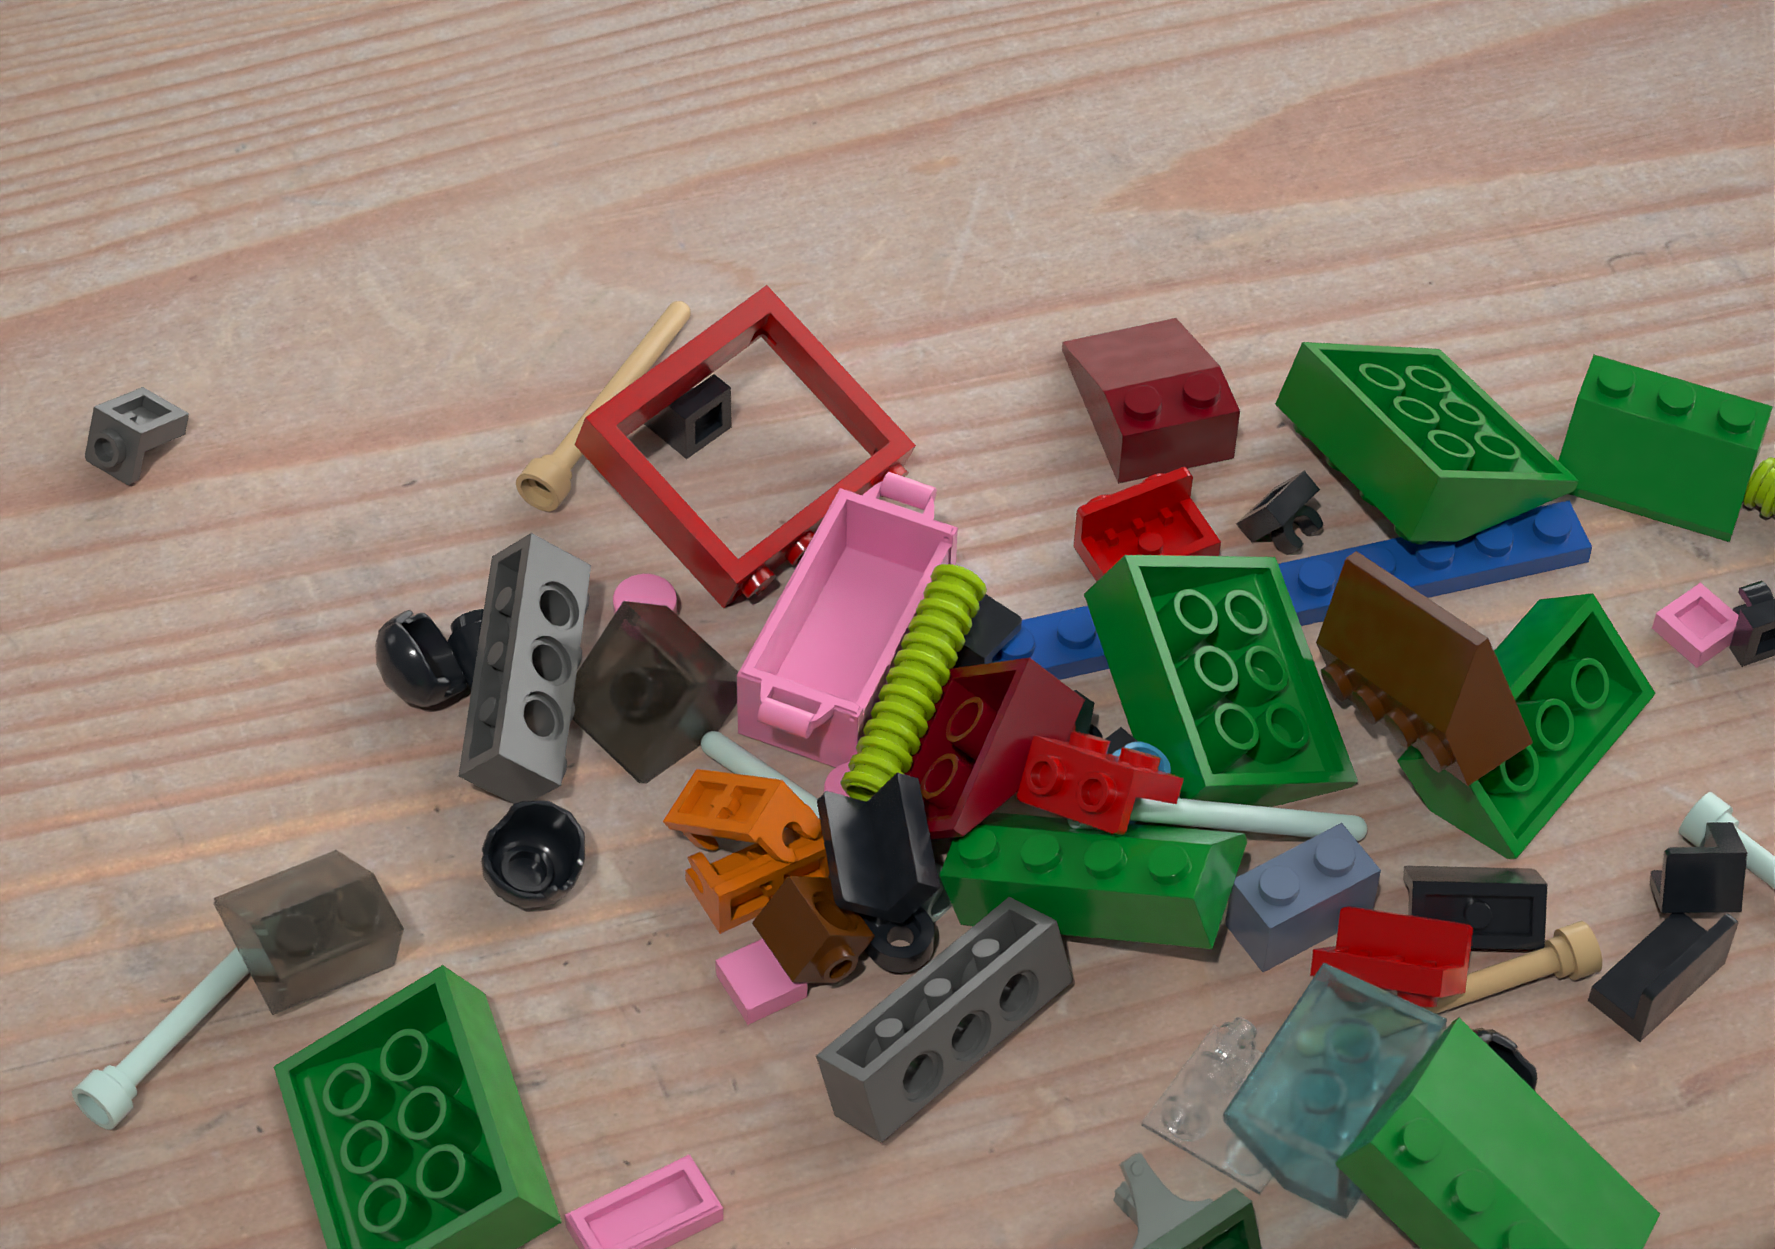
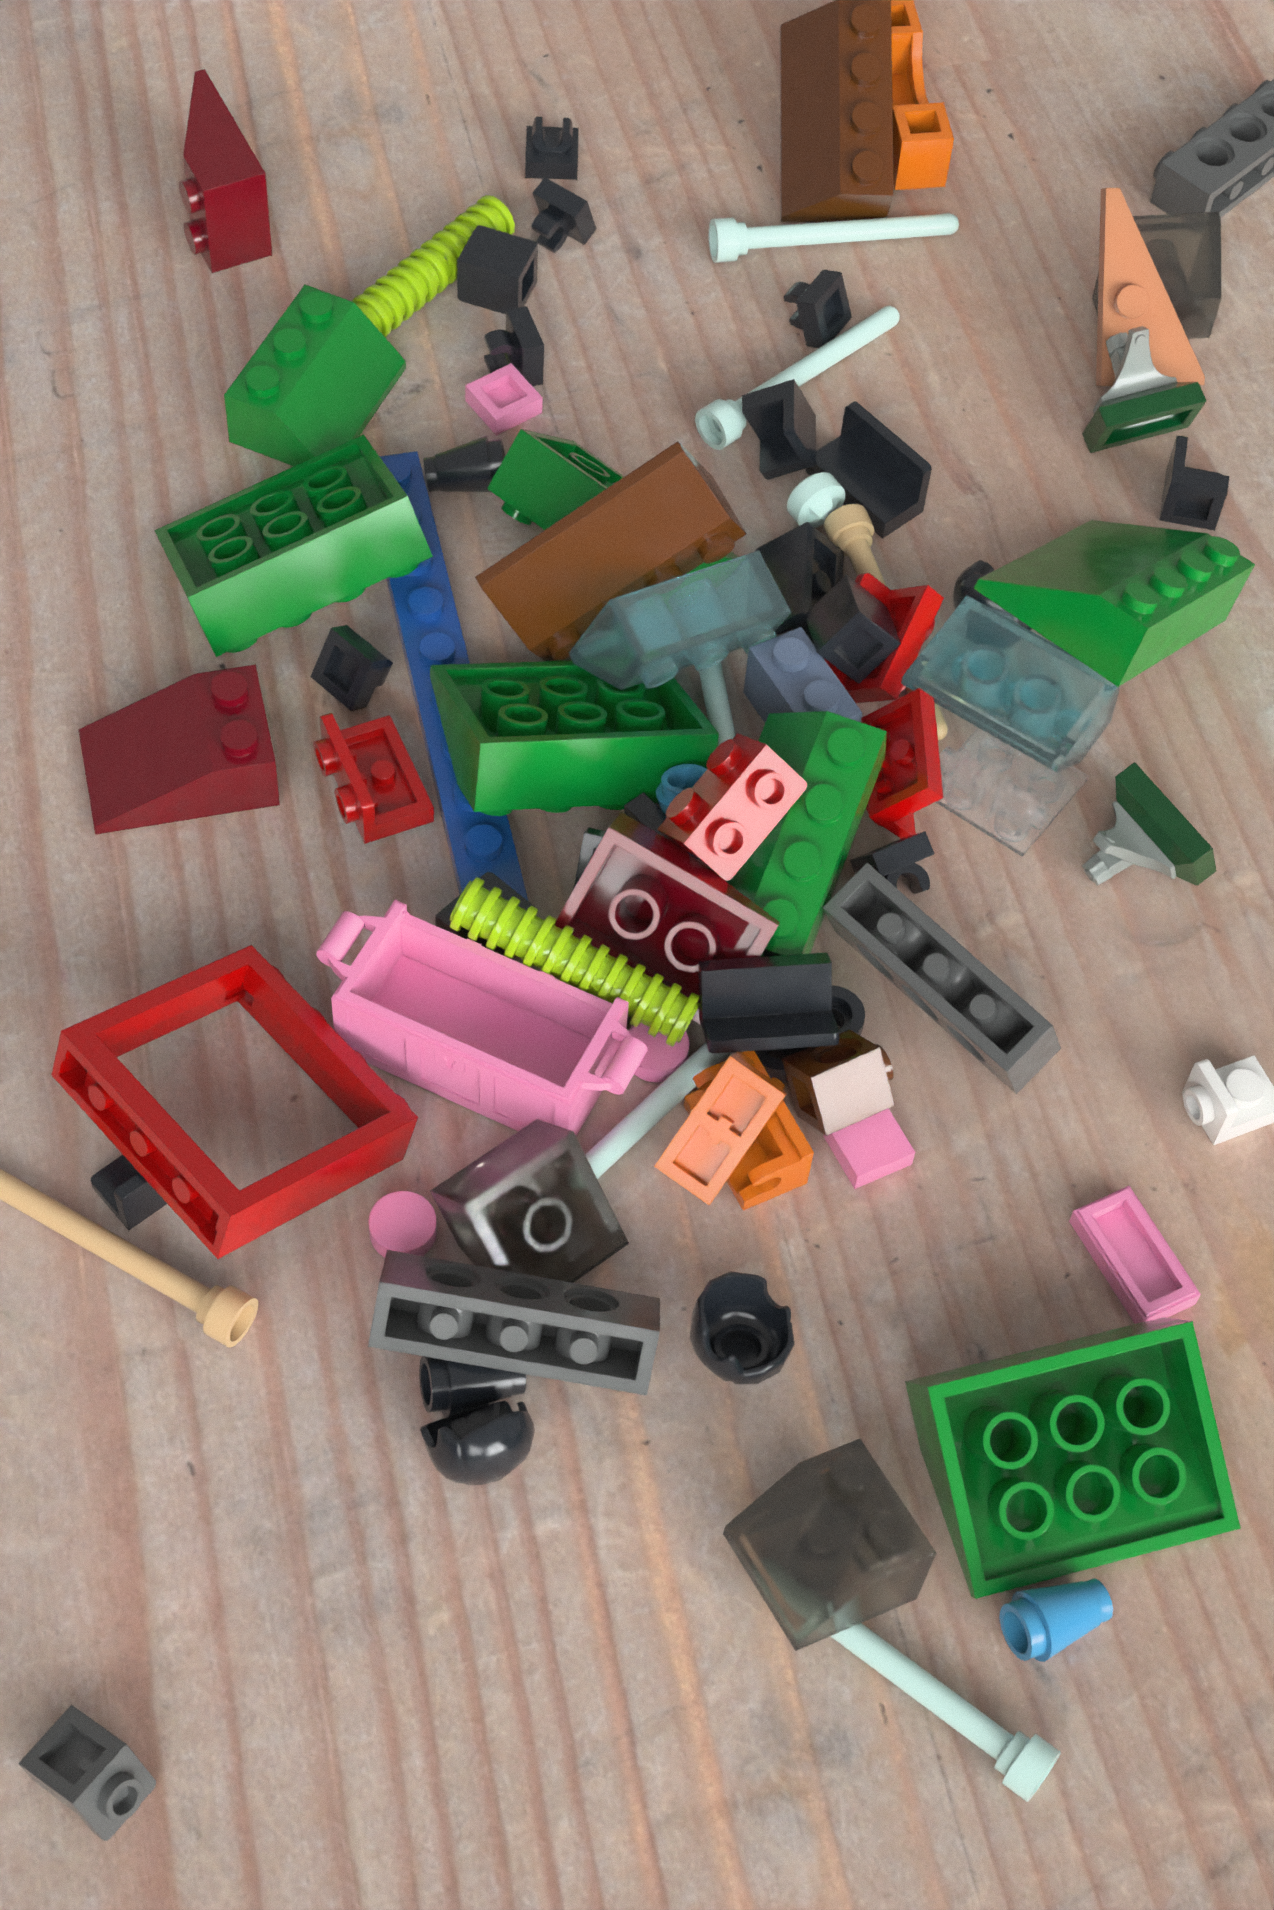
camera: 90 degrees left, 5 degrees up
none -> black cone [423,436,506,492]
none -> clear light blue slope [569,550,792,690]
none -> light aqua tile [787,472,846,528]
none -> black panel [805,575,901,684]
none -> black tile [849,831,935,894]
none -> red bracket [861,688,943,838]
none -> dark azure cone [1000,1578,1113,1662]

